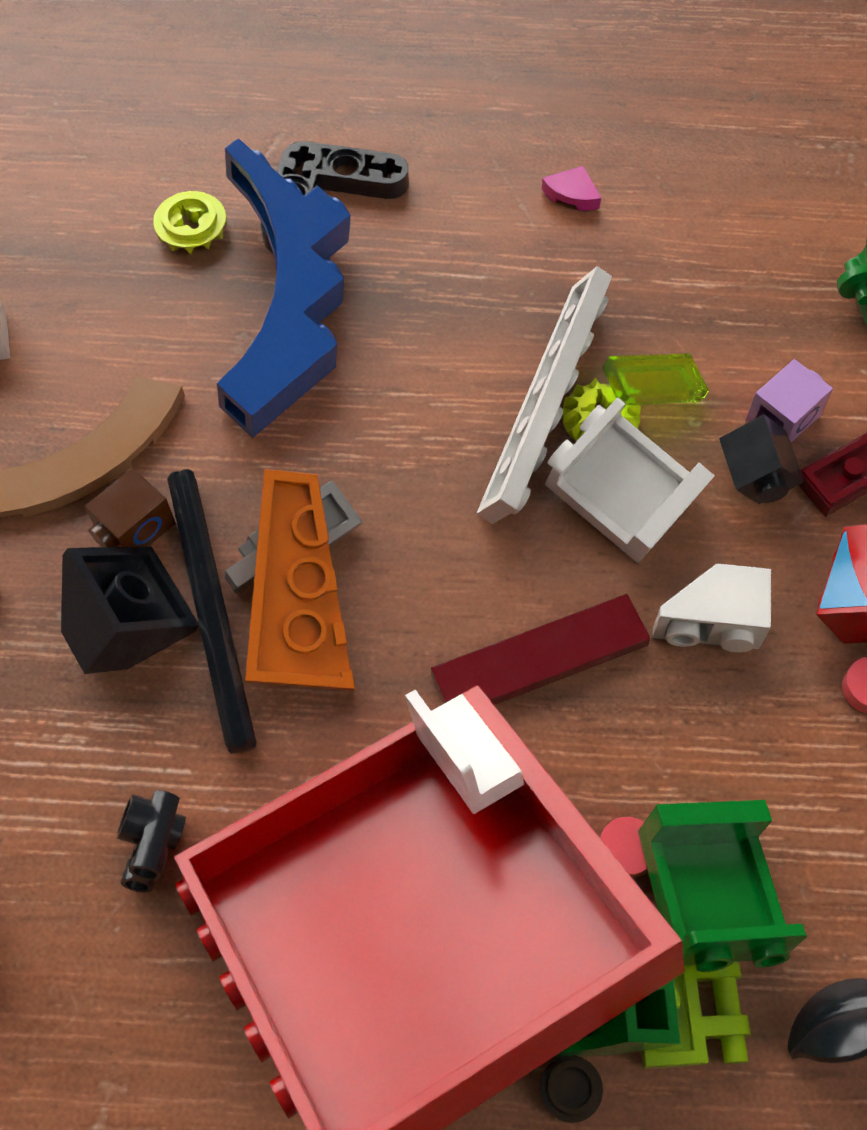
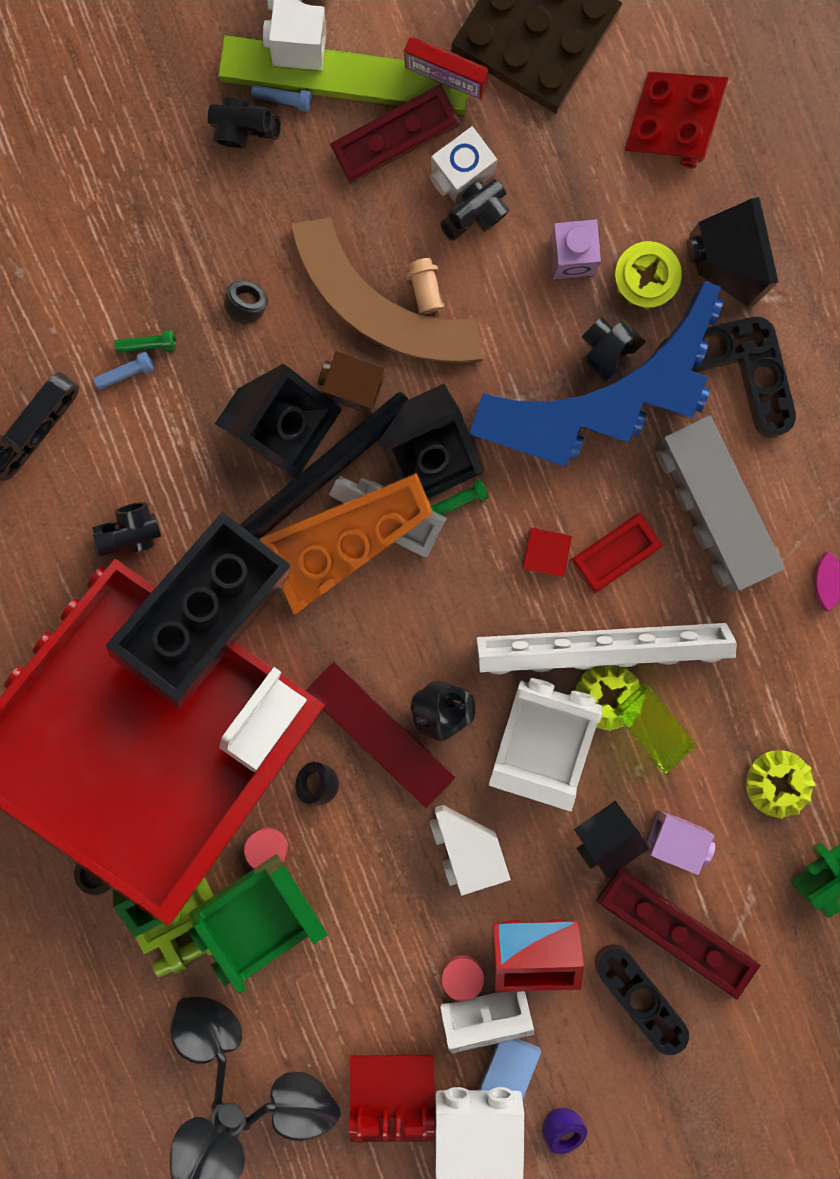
camera: 65 degrees right, 25 degrees up
none -> black brick [105,512,291,710]
none -> black piece [295,762,339,806]
none -> black slope [379,384,484,499]
none -> light nougat pin [406,258,445,315]
none -> black piece [410,680,476,742]
none -> green piece [431,480,489,516]
none -> black plate [440,179,510,241]
none -> red tile [522,528,572,578]
none -> lavender brick [549,219,601,279]
none -> red tile [570,512,664,594]
none -> black piece [582,317,646,382]
none -> red hinge [625,71,729,169]
none -> light grey brick [656,415,785,592]
none -> black slope [687,197,779,306]
none -> neon yellow gear [746,750,816,819]

